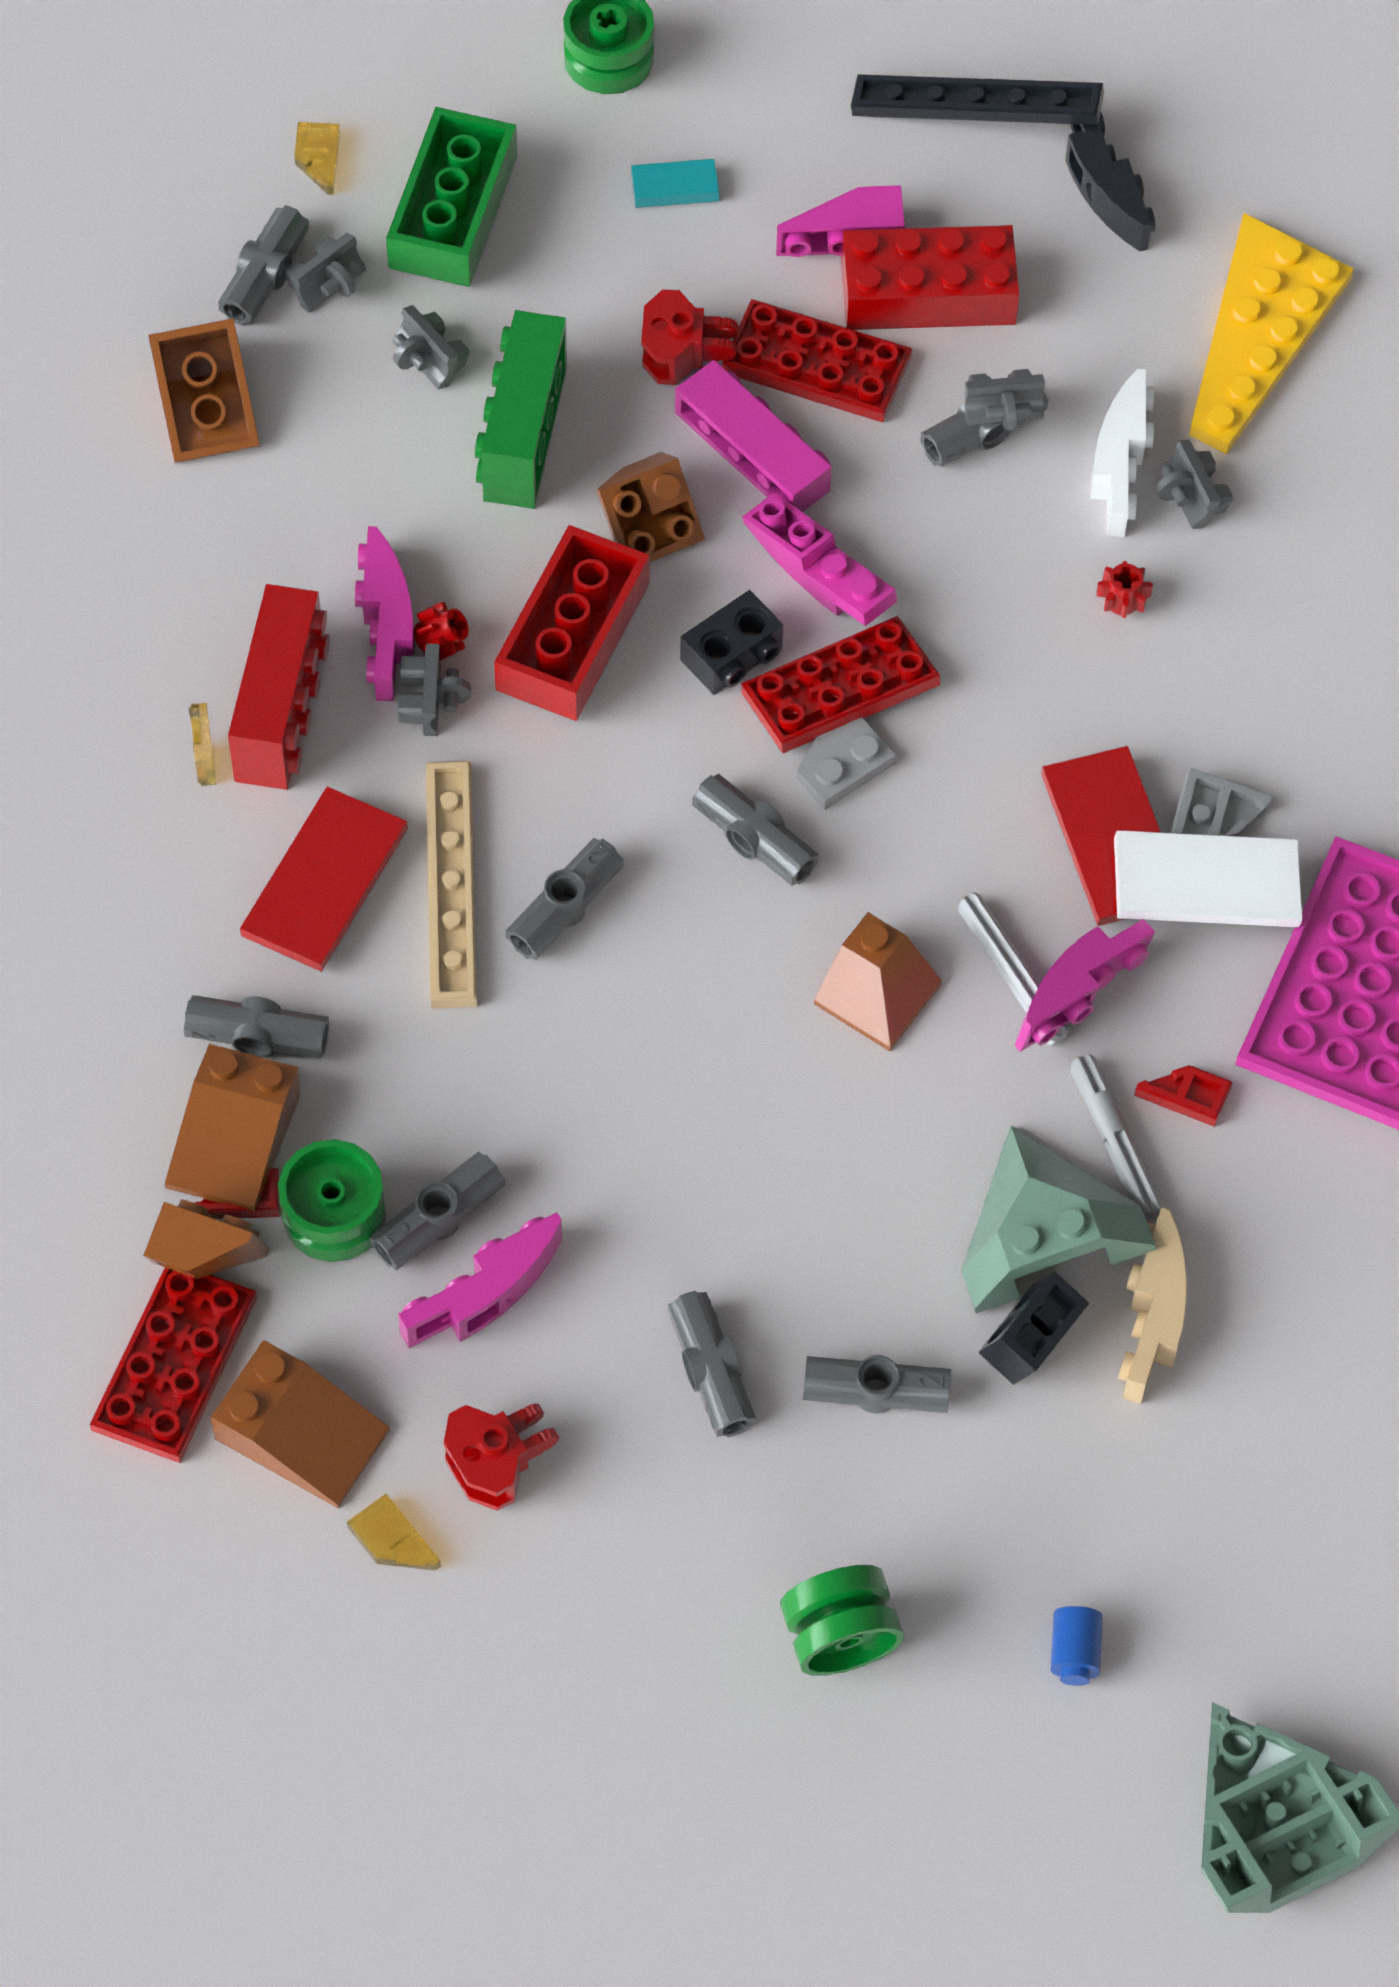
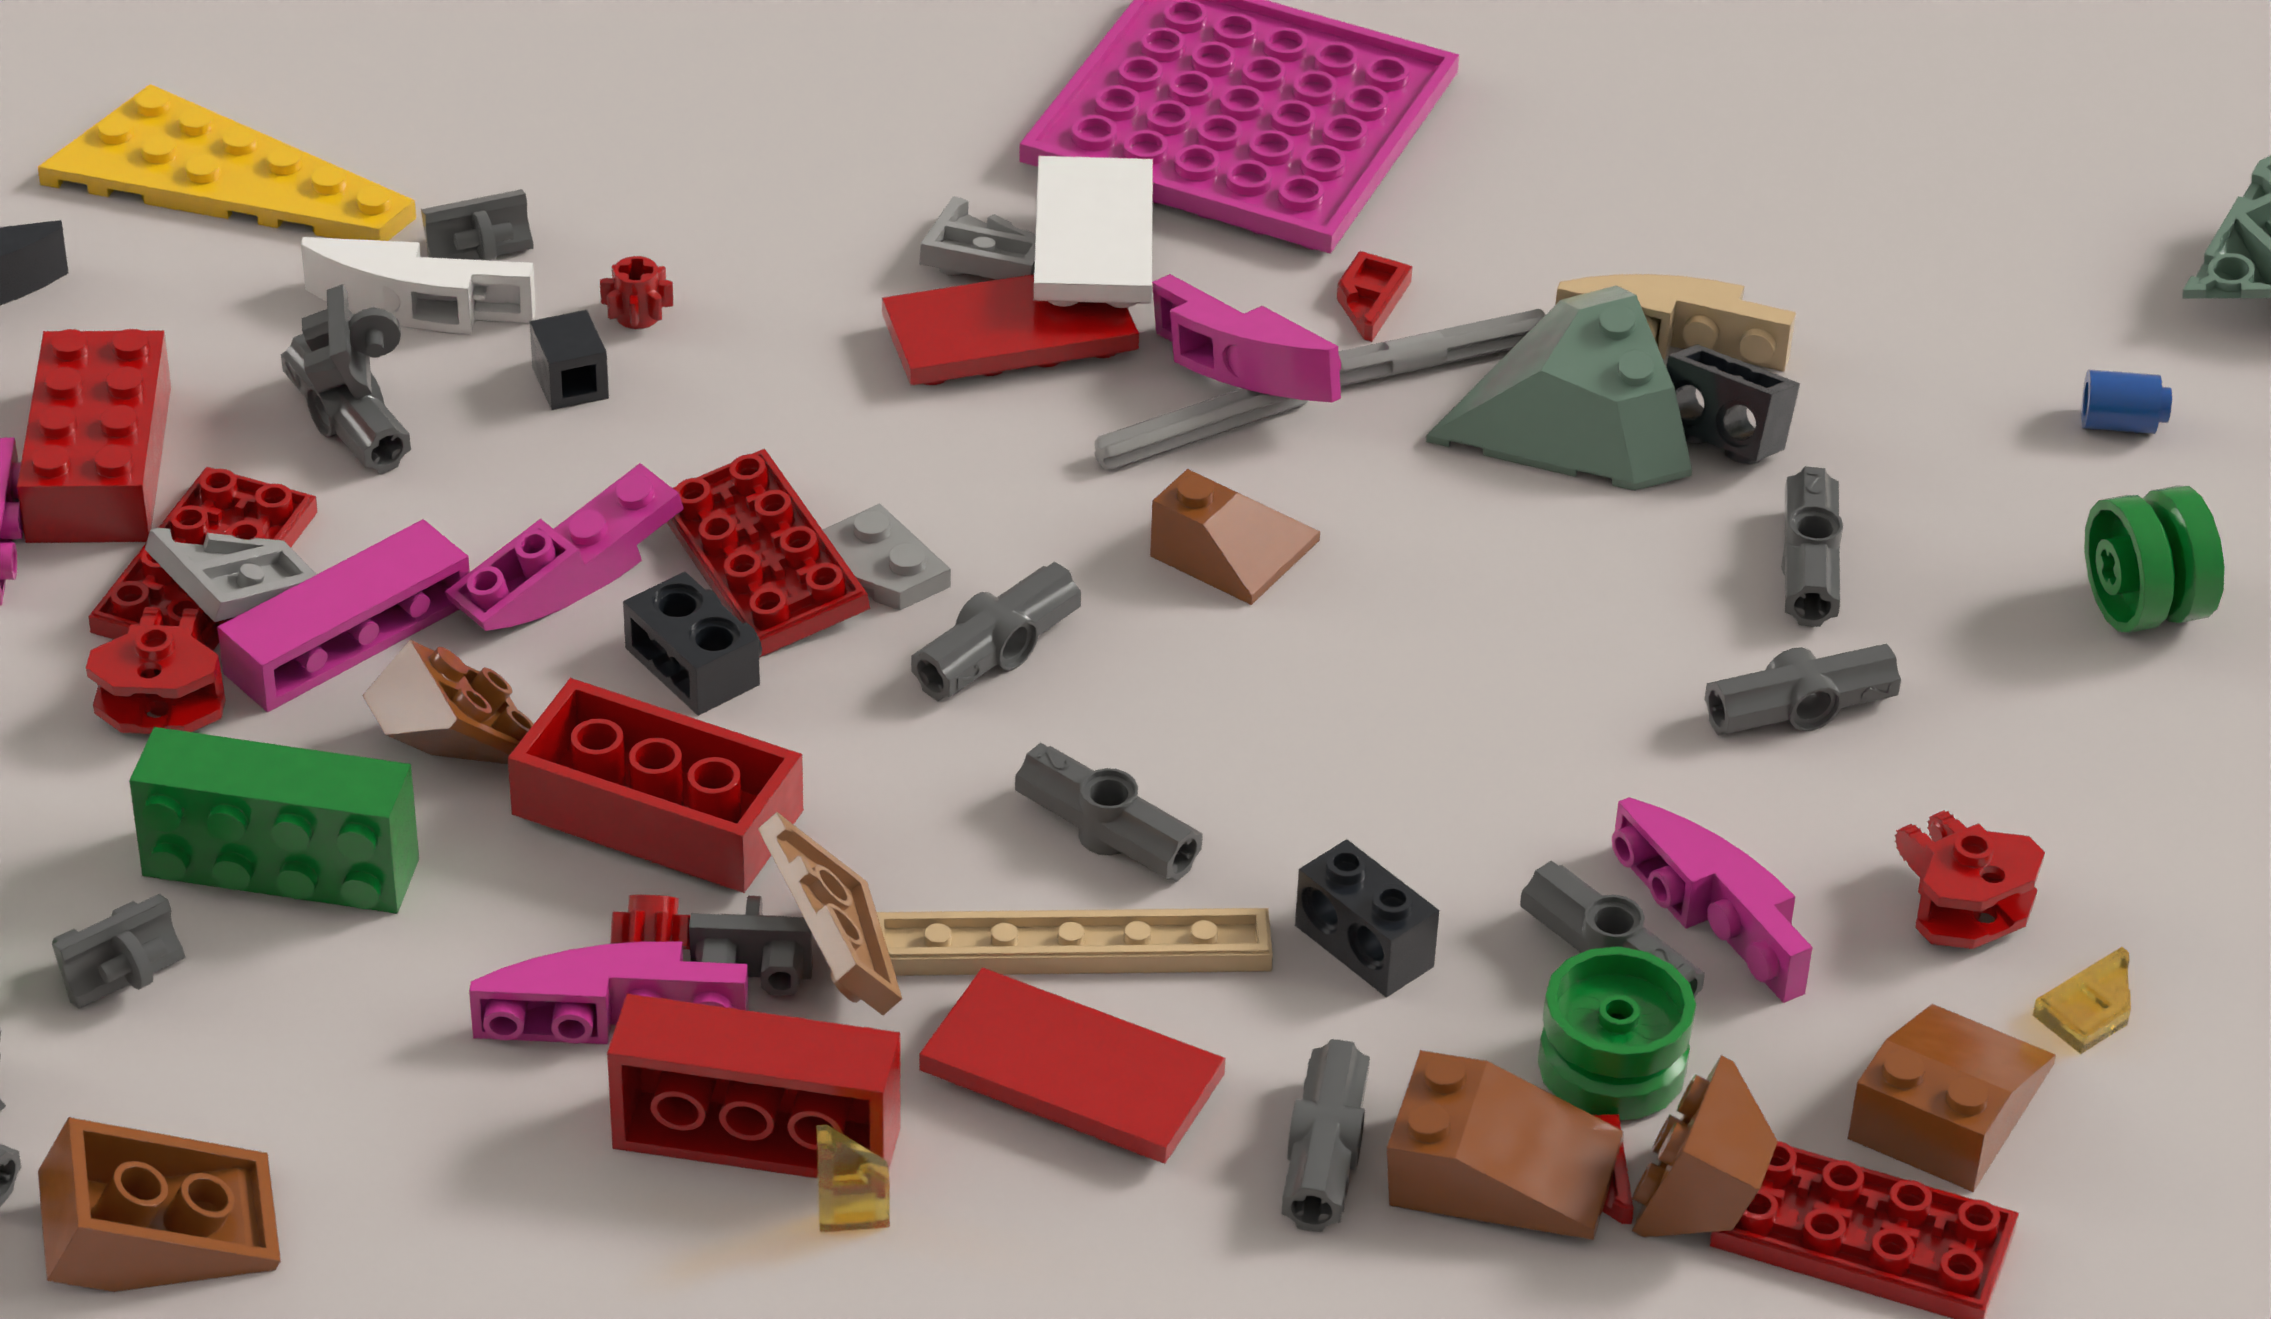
camera: 90 degrees left, 20 degrees down
none -> light grey wing [145,528,317,622]
none -> black brick [529,310,609,410]
none -> medium nougat wing [758,812,902,1016]
none -> black brick [1295,839,1439,998]

